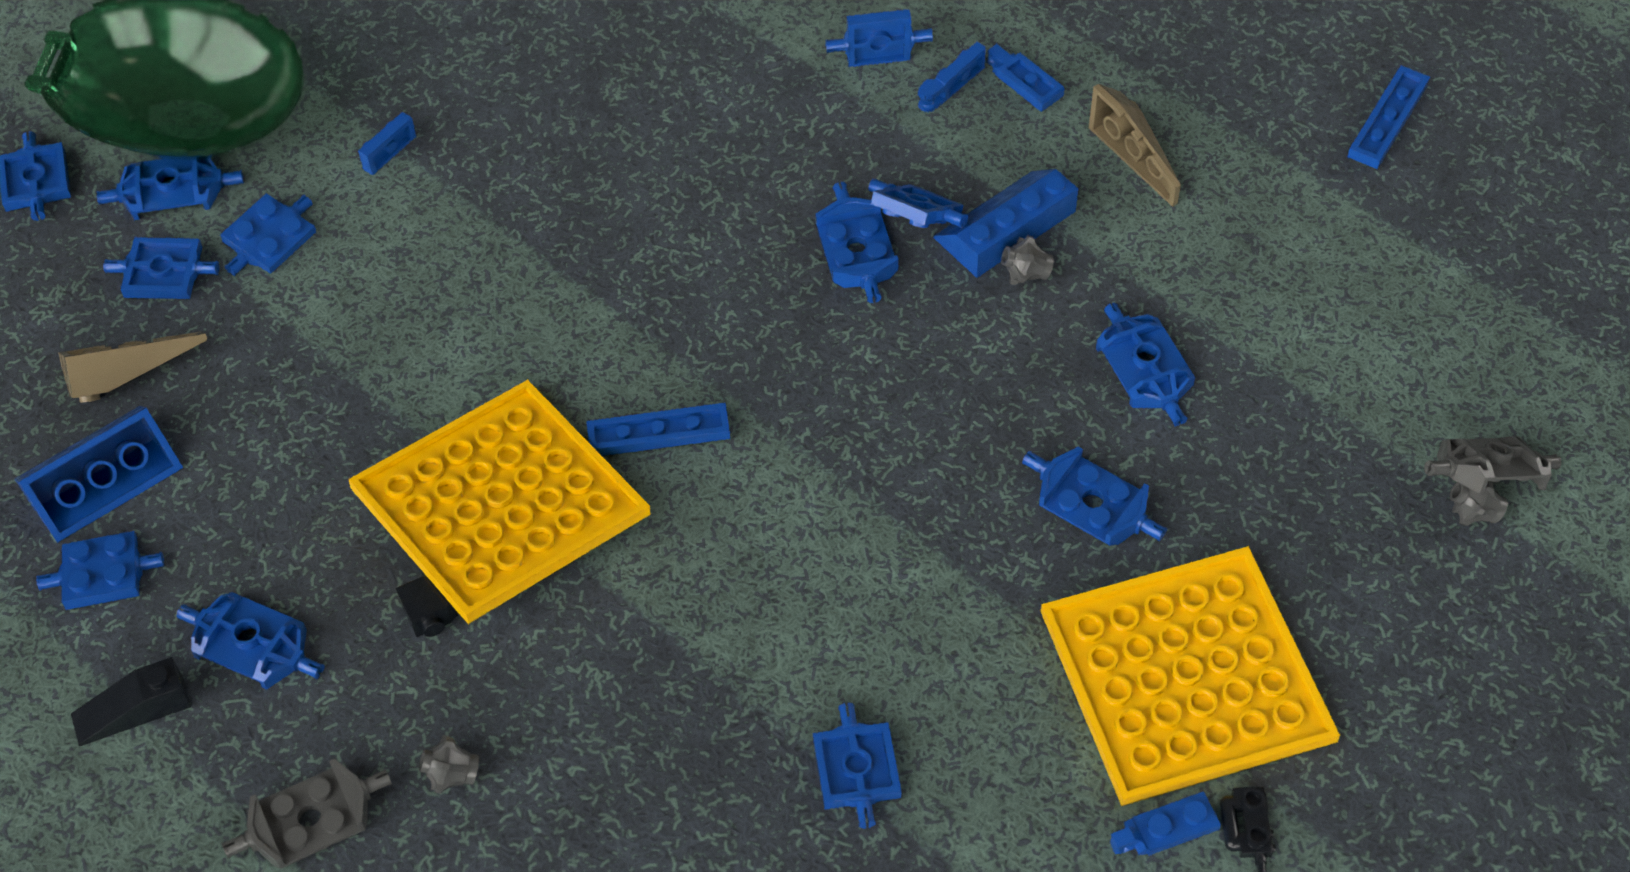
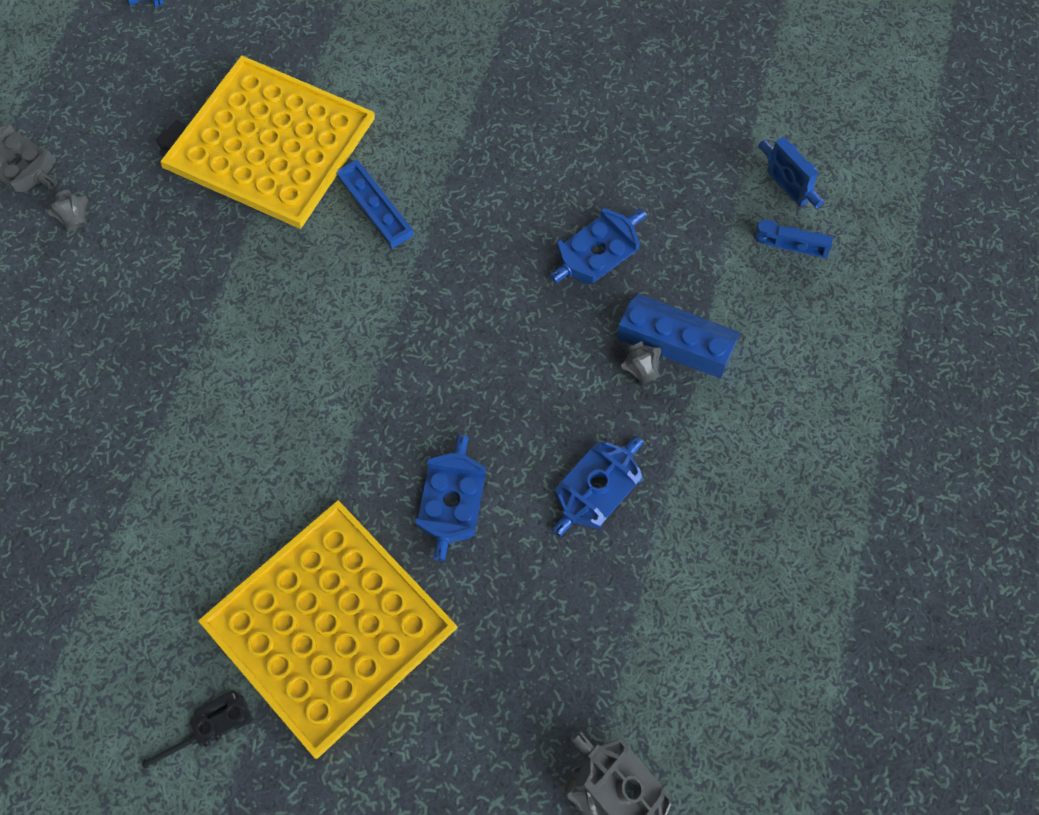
camera: 65 degrees right, 10 degrees up
black slope [71,657,191,746] -> none
blue plate [176,592,325,689] -> none
blue plate [813,703,902,828] -> none
blue plate [868,178,968,228] -> none
blue hinge [987,44,1065,112] -> none
dark tan wedge [1089,84,1181,207] -> none
blue hinge [1110,791,1221,856] -> none
blue plate [1347,65,1430,169] -> none

